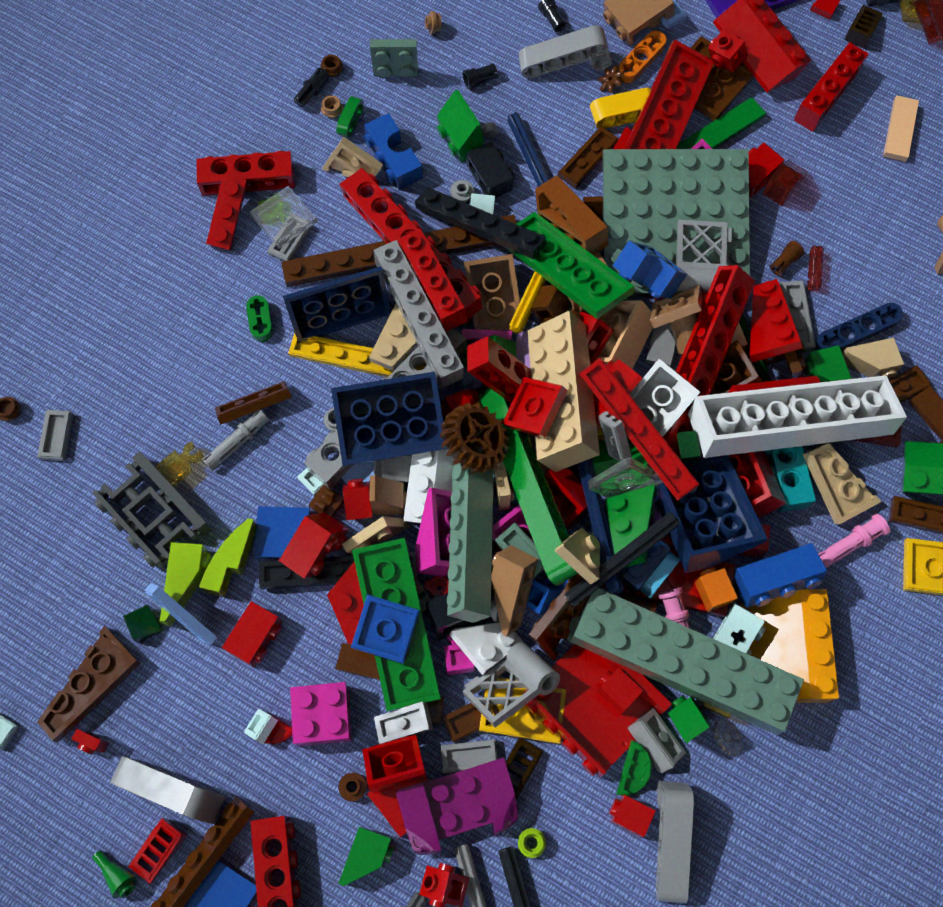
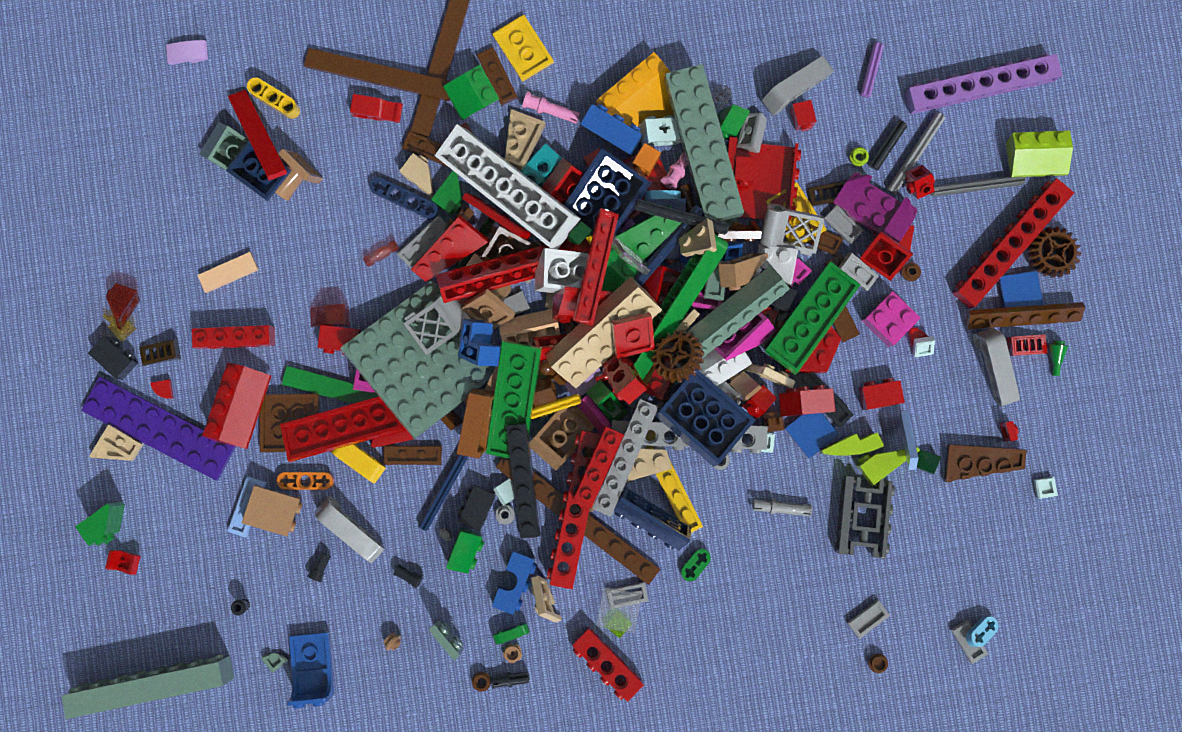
camera: 130 degrees left, 15 degrees up
clear yellow plate [155,442,204,487] -> none
red plate [206,174,248,251] -> none
reddish brown tile [215,381,292,425] -> none
green slope [338,827,395,886] -> none
blue tile [351,594,420,664] -> none
reddish brown plant [598,64,625,93] -> none
light grey tile [599,411,633,466] -> none
green tile [616,739,652,796] -> none
red brick [708,30,748,72] -> none
reddish brown pin [769,241,805,276] -> none

